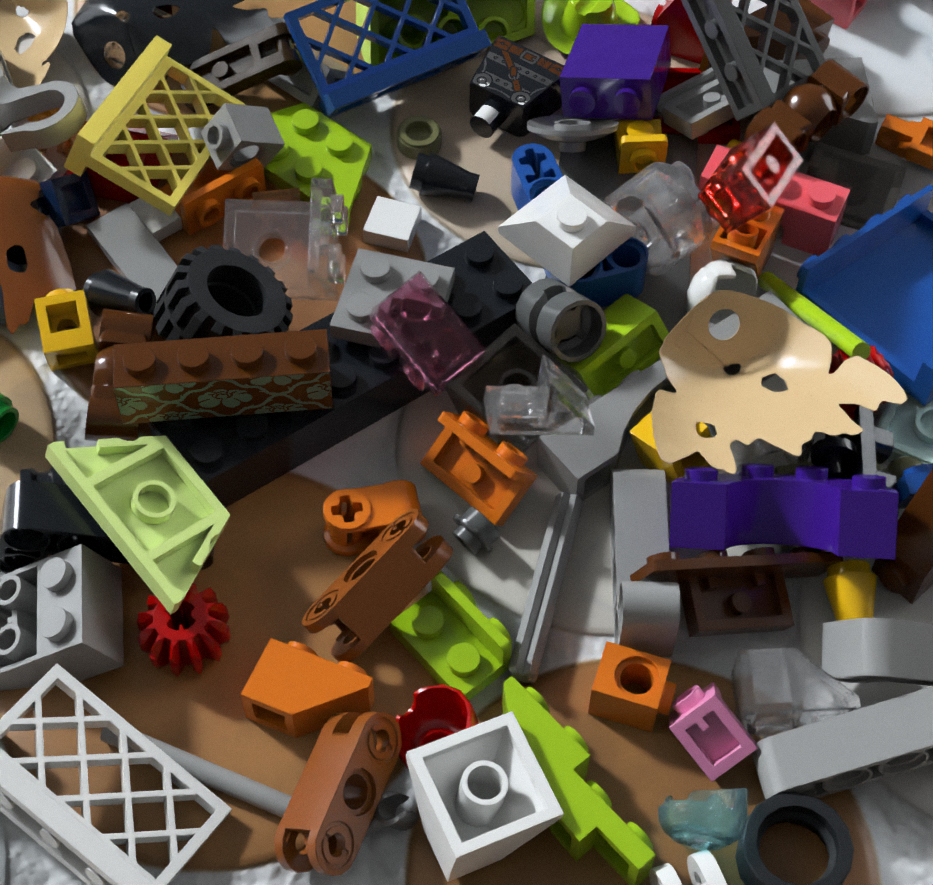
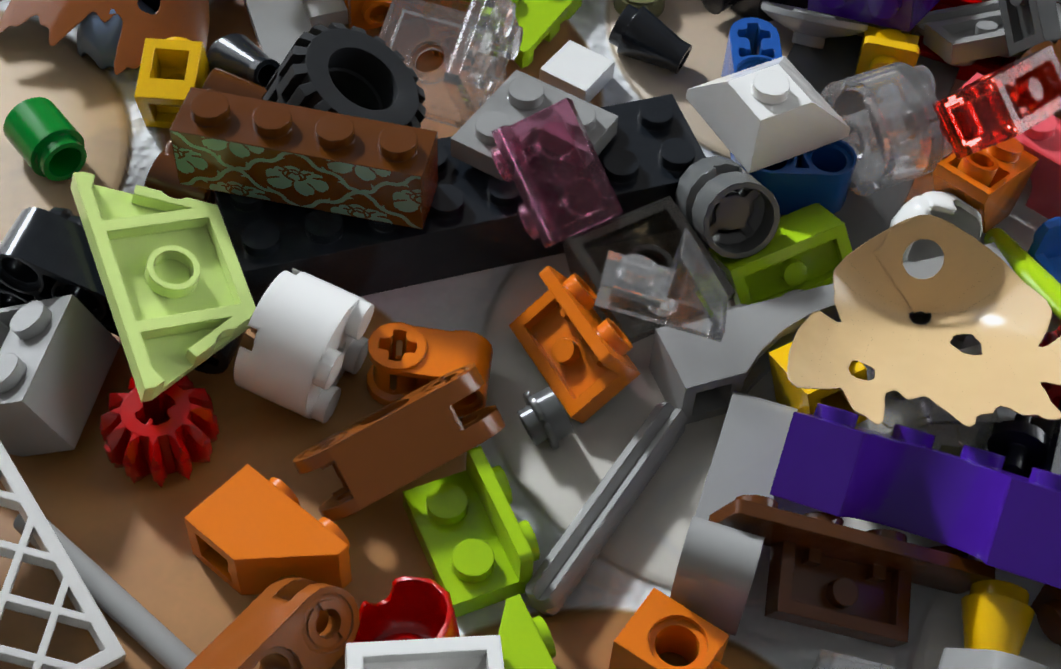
camera: 15 degrees right, 5 degrees down
none -> white brick [234,268,375,423]

